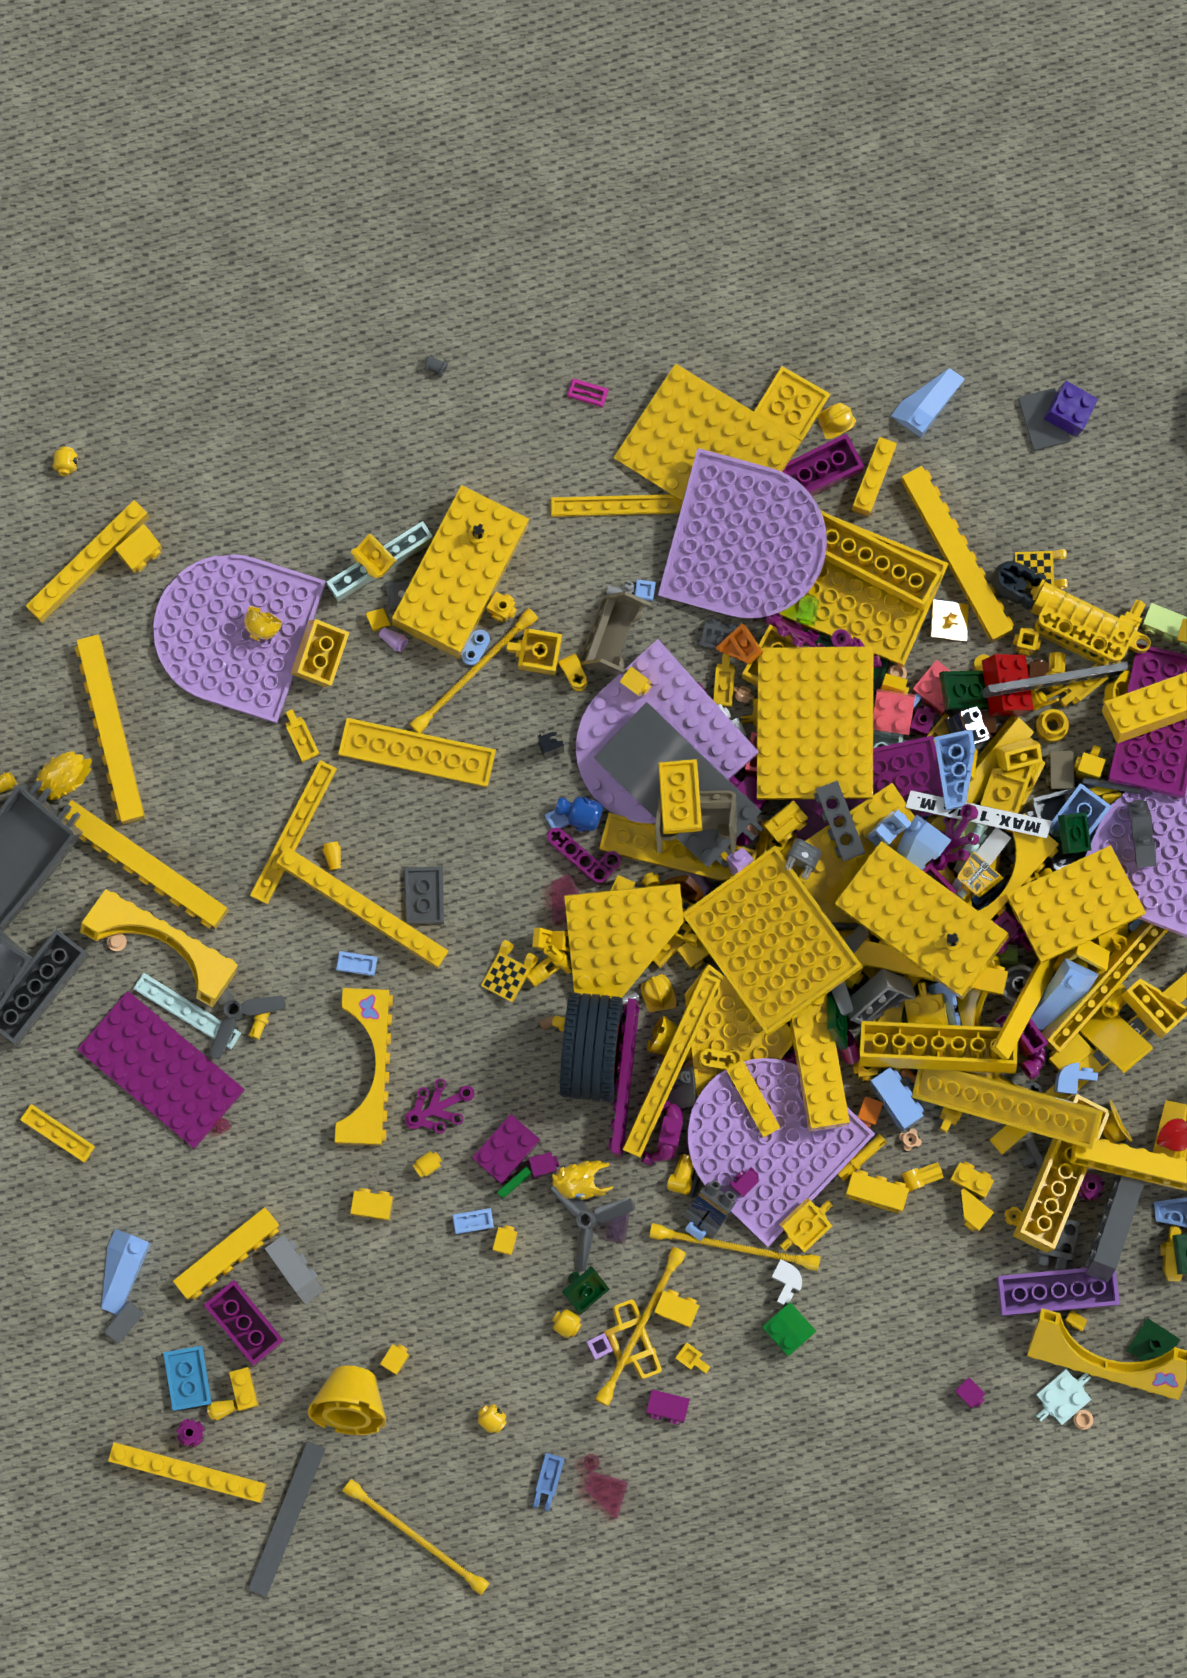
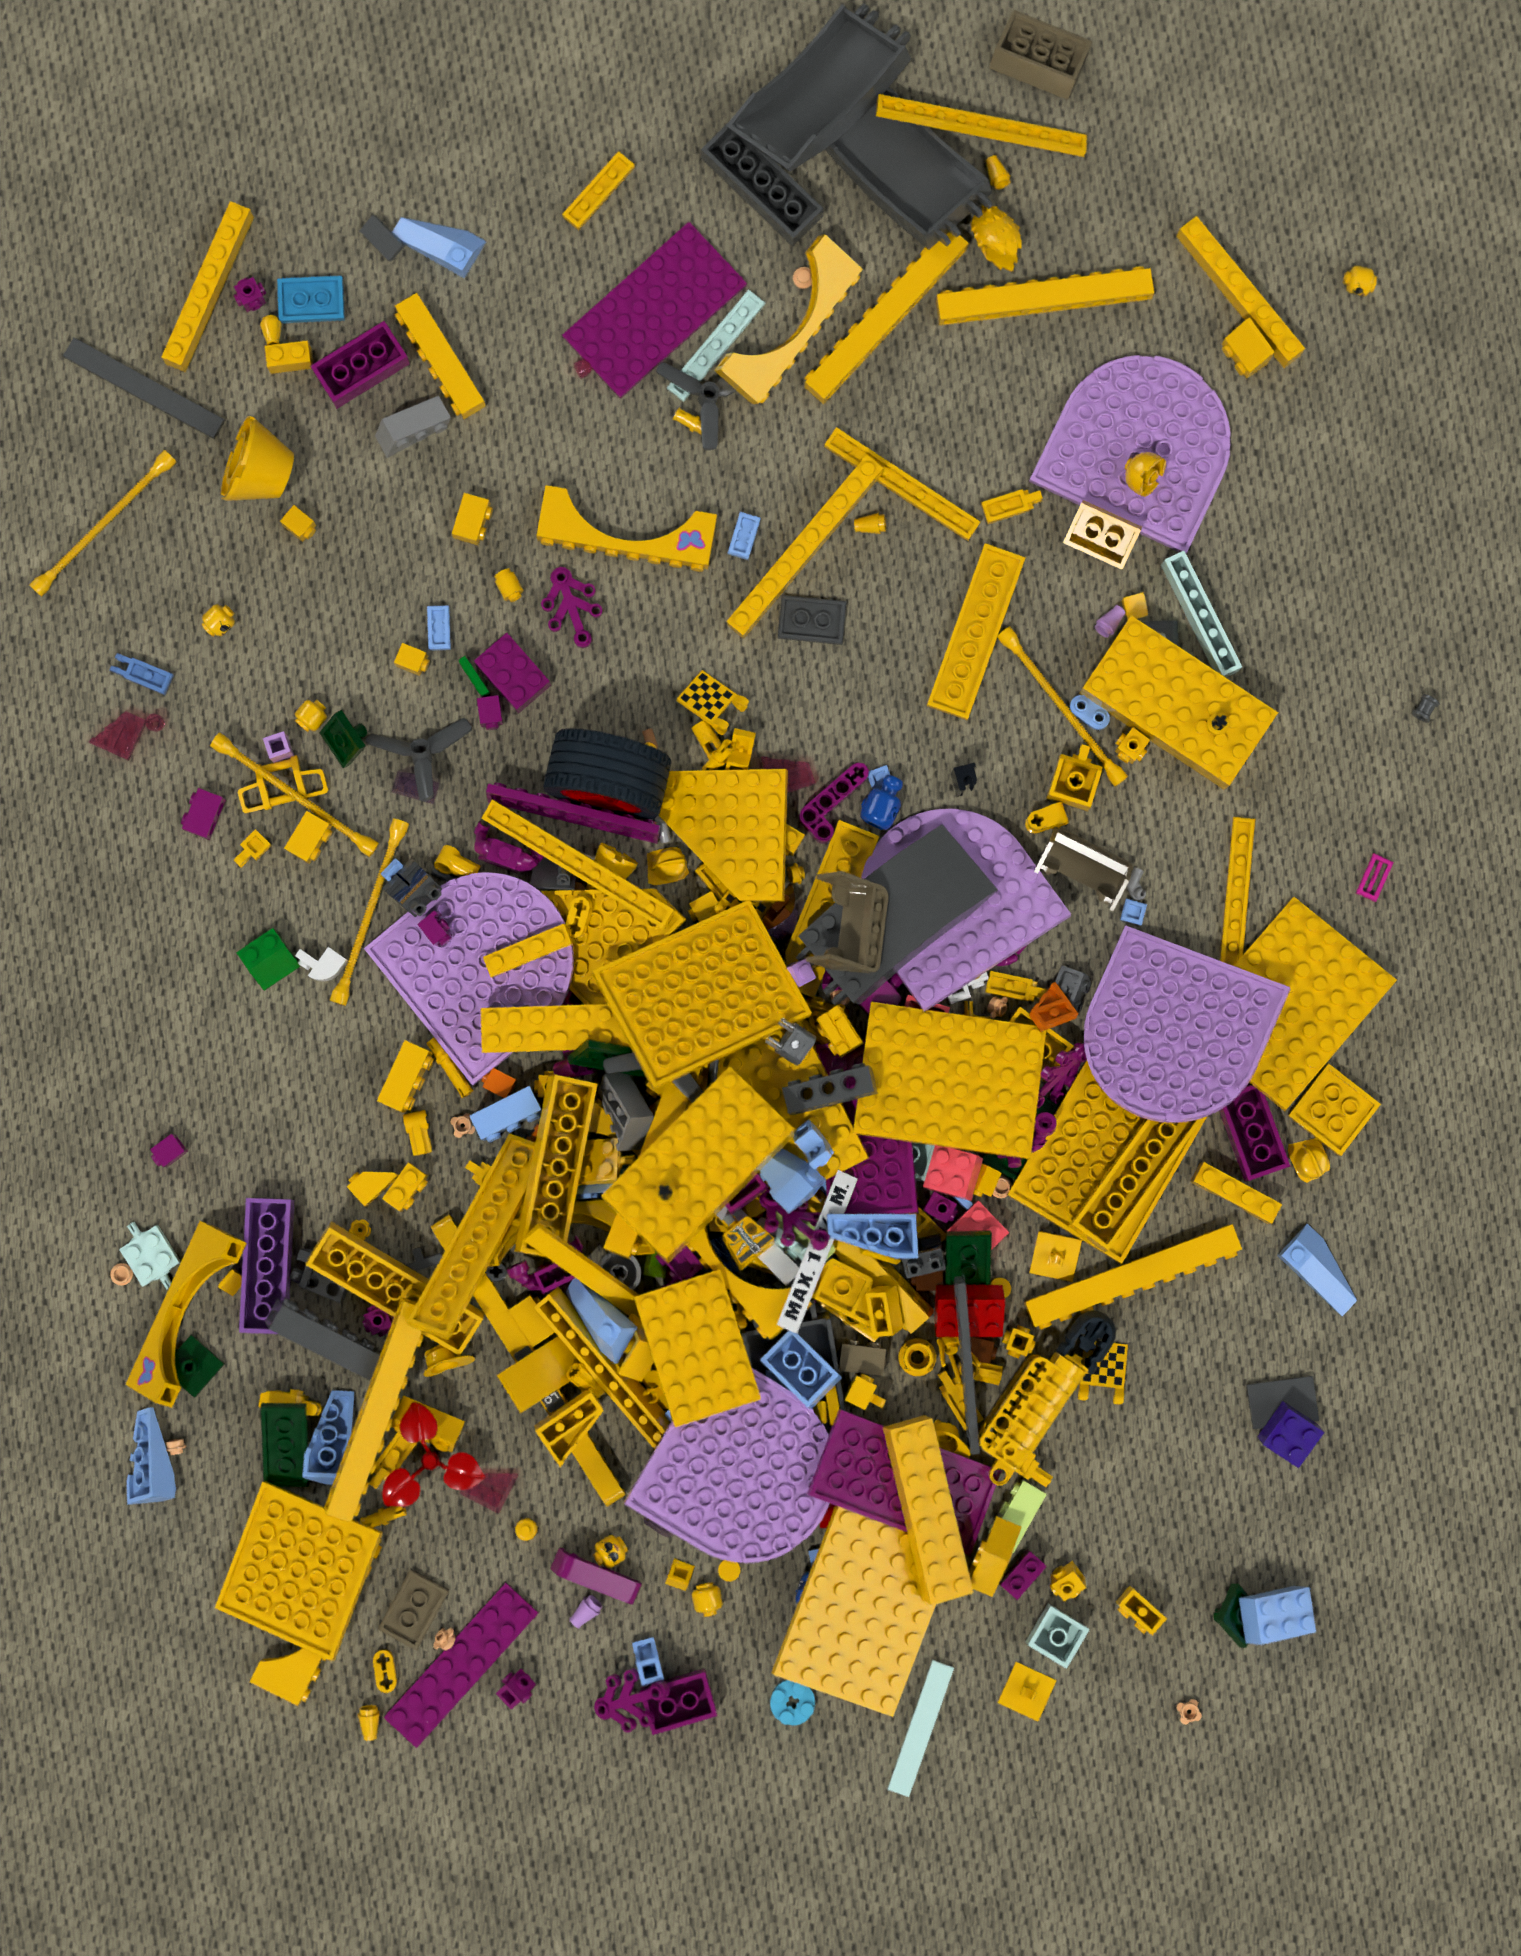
camera: 90 degrees right, 5 degrees up
yellow bracket [350,534,397,578] -> none
yellow head [552,1160,613,1200] -> none
yellow brick [620,667,652,697] -> none
yellow tile [658,759,702,834] -> none
yellow plate [779,1198,833,1253] -> none
clear neon green brick [796,595,820,626] -> none
dark green tile [1052,812,1092,854] -> none
light blue brick [1054,1063,1098,1094] -> none
dark grey bar [1083,777,1141,794] -> none
dark grey arch [1127,799,1157,868] -> none

